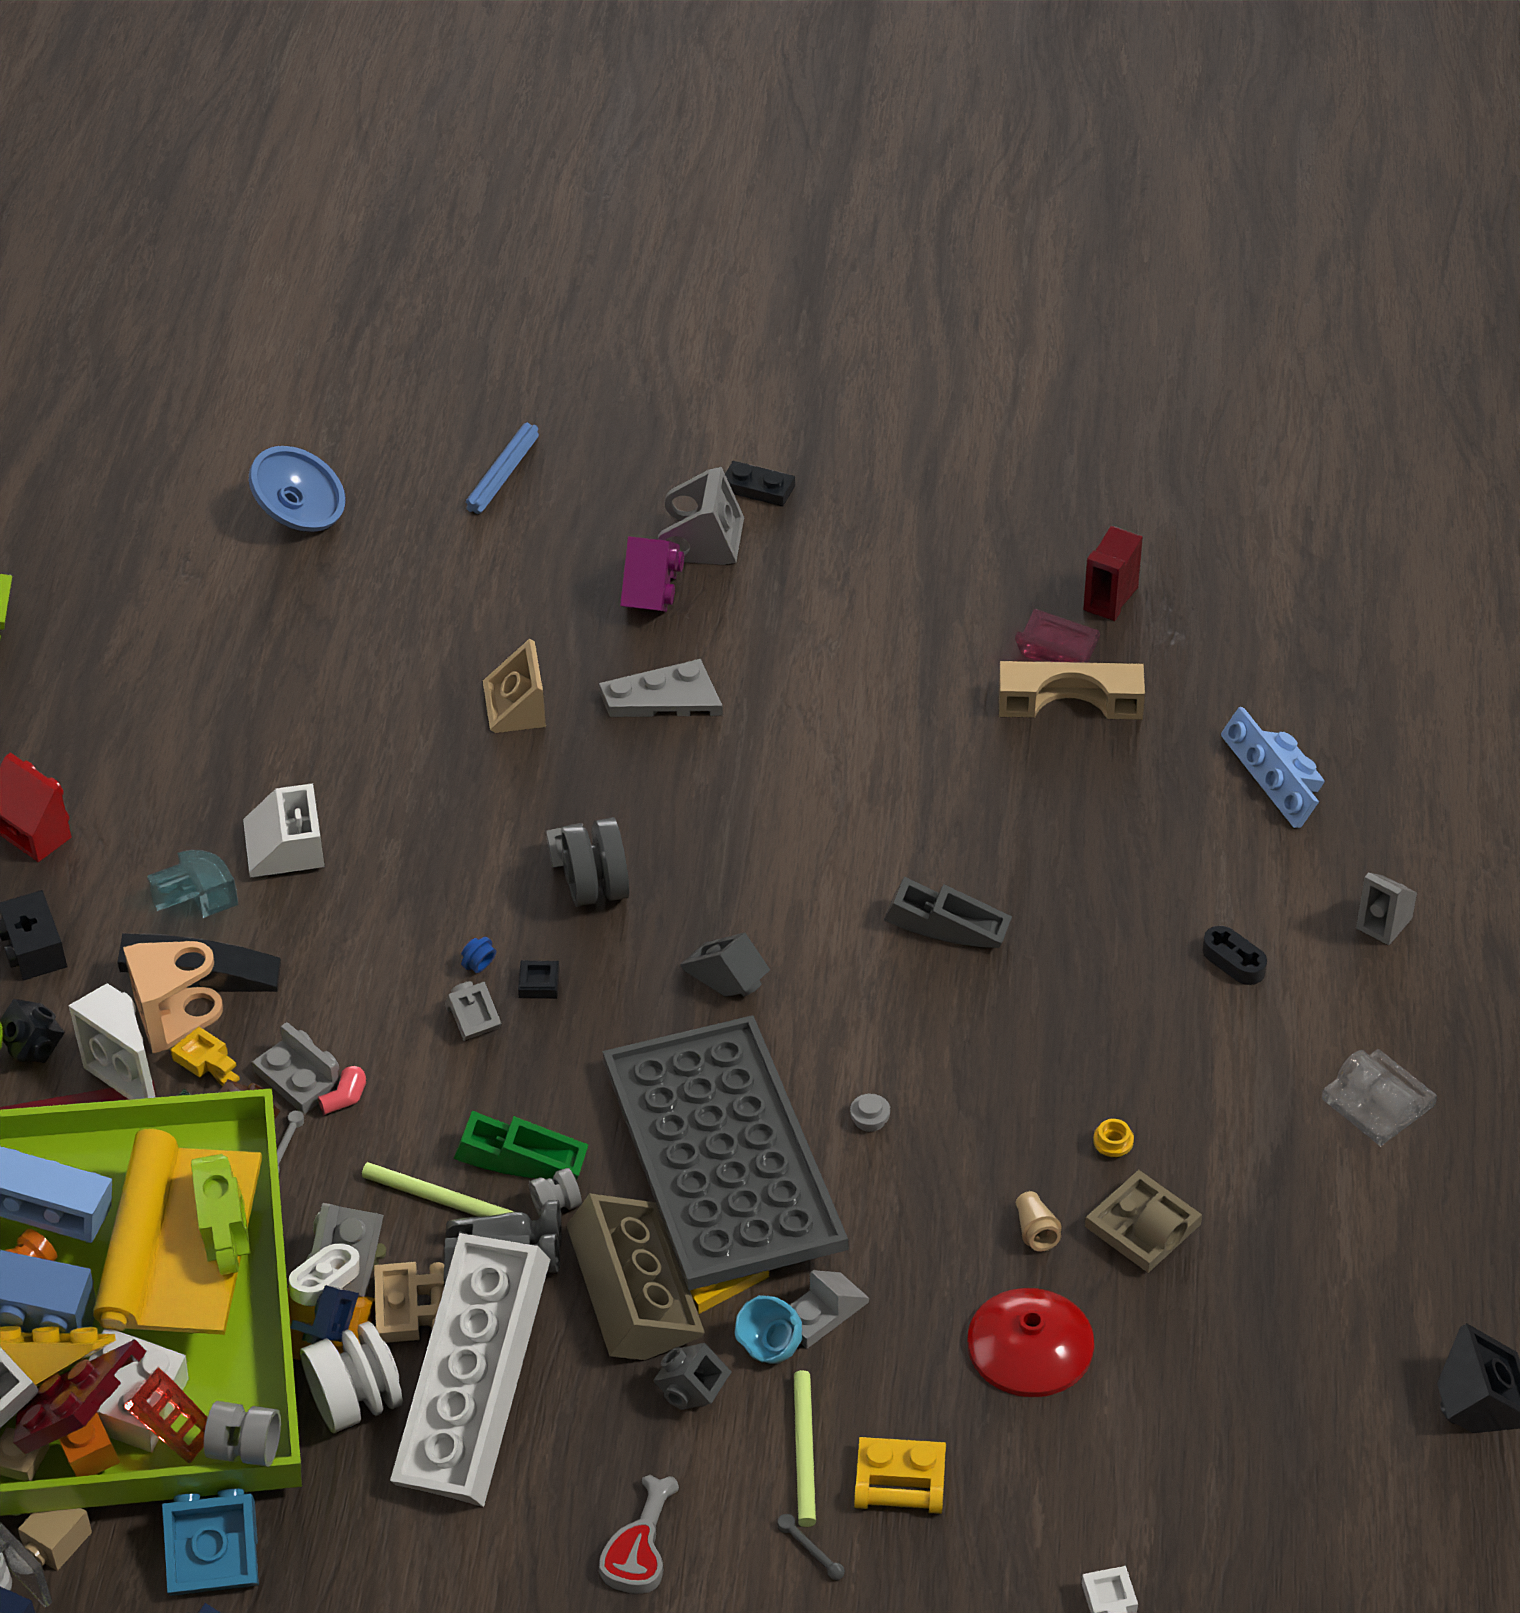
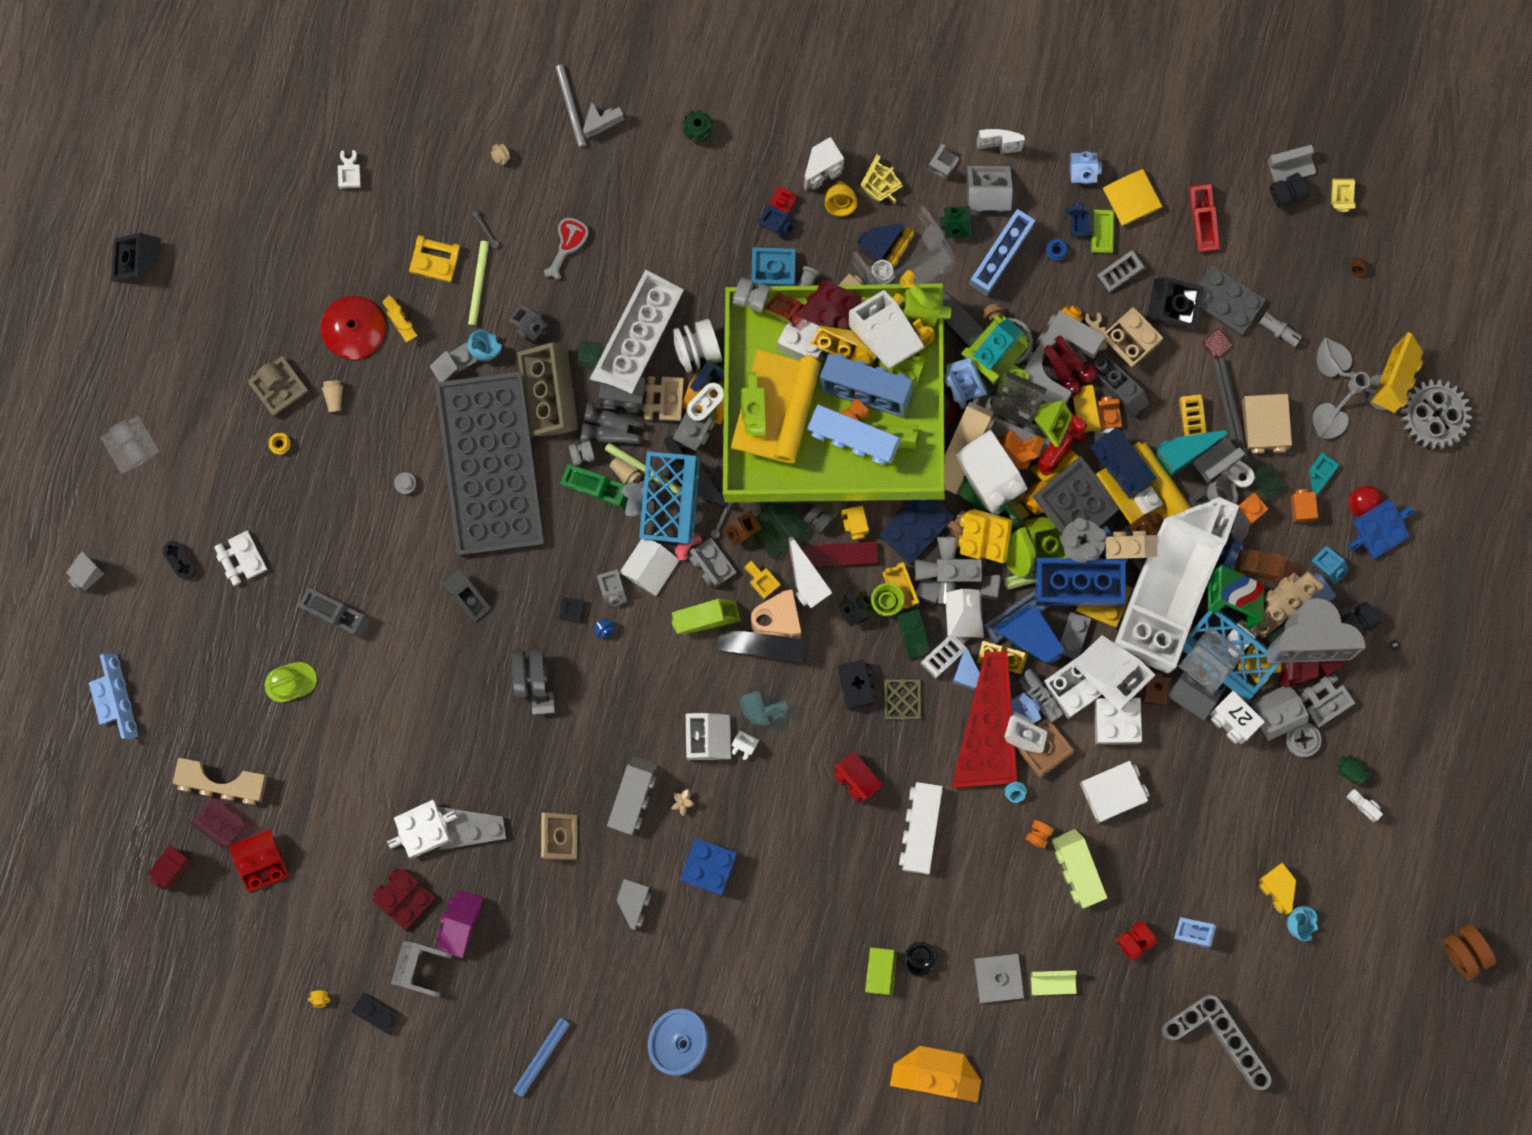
camera: 175 degrees left, 35 degrees up
none -> white plate [214,531,267,586]
none -> red slope [229,829,289,893]
none -> lime piece [265,662,317,702]
none -> yellow plate [308,990,330,1008]
none -> dark red plate [372,868,436,931]
none -> yellow piece [383,295,417,342]
none -> white plate [387,800,458,859]
none -> clear green brick [578,340,603,369]
none -> light grey wedge [607,756,658,835]
none -> tan cone [609,457,642,484]
none -> light grey slope [617,879,652,931]
none -> white slope [619,539,680,596]
none -> light grey plate [621,481,656,520]
none -> dark azure fence [639,451,701,543]
none -> black slope [664,436,726,509]
none -> tan plant [671,789,694,816]
none -> lime slope [672,599,741,634]
none -> blue brick [680,838,737,896]
none -> white tile [731,731,759,760]
none -> light grey bush [795,266,821,286]

